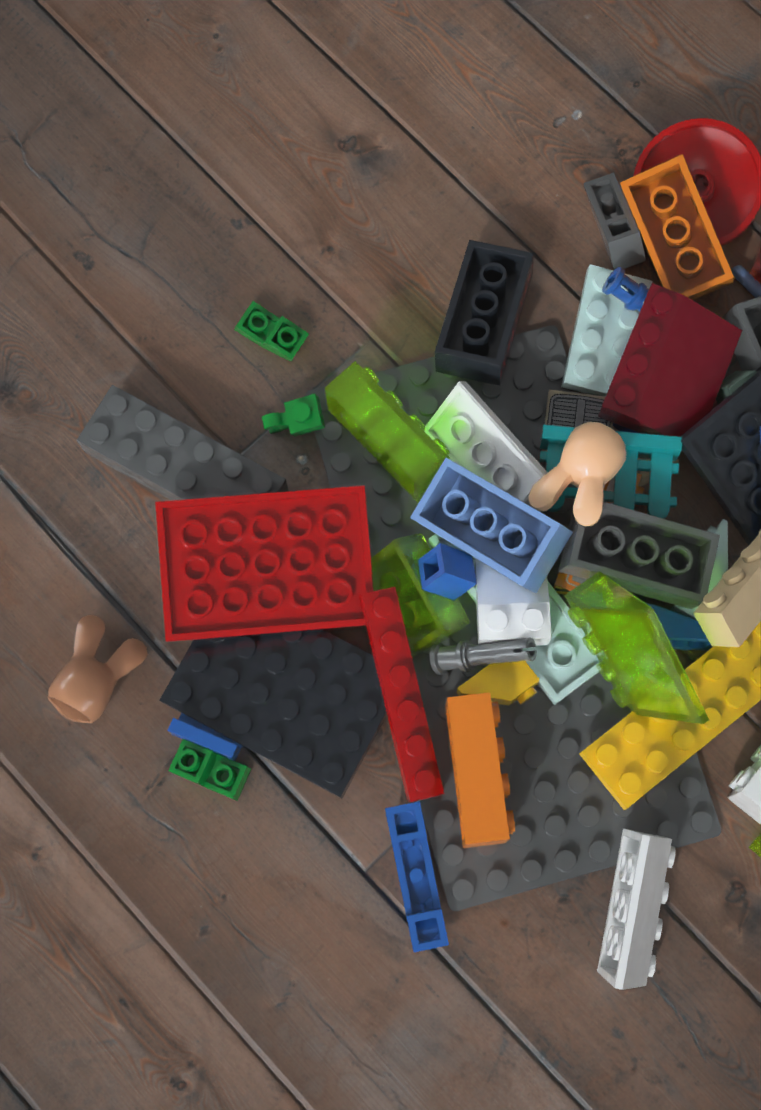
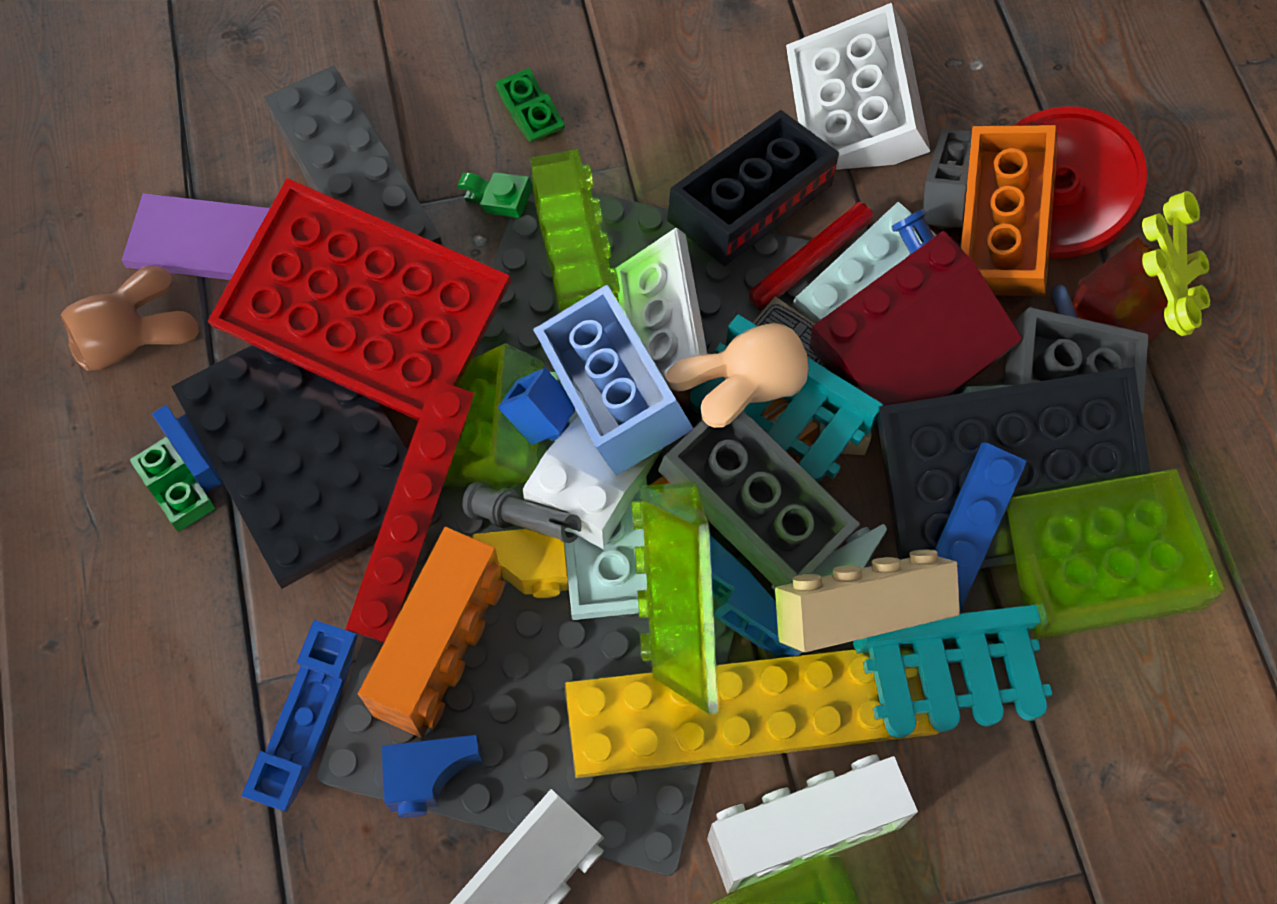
camera: 25 degrees right, 10 degrees down
none -> medium lavender tile [121,193,270,280]
none -> blue arch [381,735,483,818]
none -> red axle [748,202,873,310]
none -> white slope [786,3,931,170]

